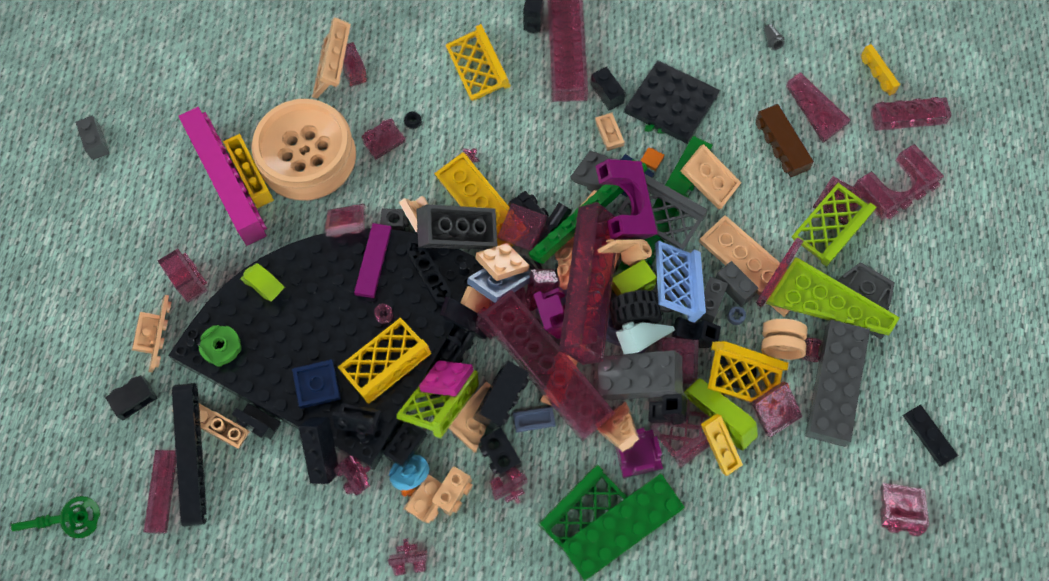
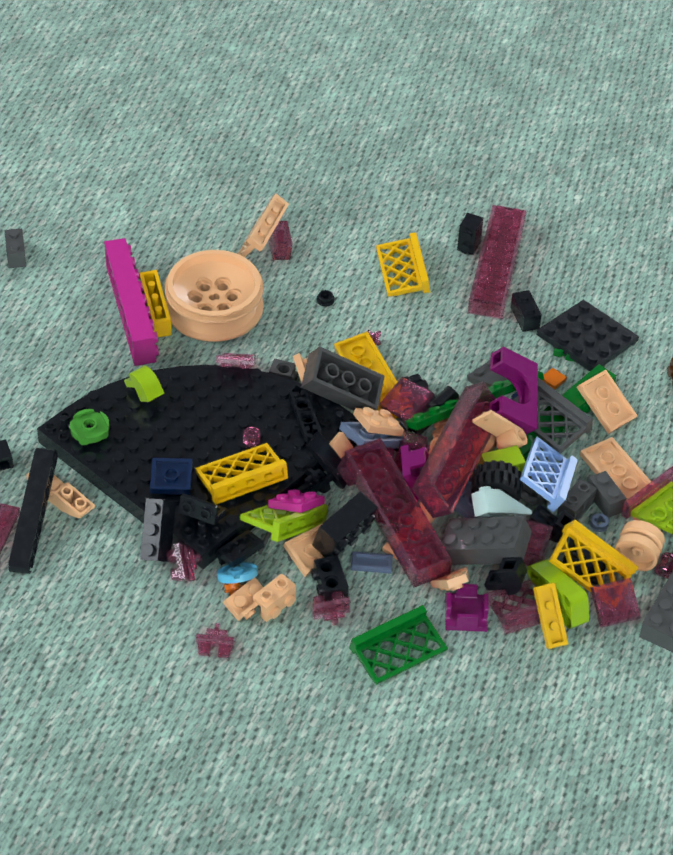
camera: 10 degrees right, 20 degrees down
light nougat bracket [132,295,171,373] -> none
clear pink brick [158,248,208,303] -> none
black bracket [231,404,281,440] -> none
magenta tile [354,223,392,298] -> none
clear pink bracket [361,118,406,160] -> none
green plate [560,473,685,581] -> none
light nougat plate [595,113,625,151] -> none

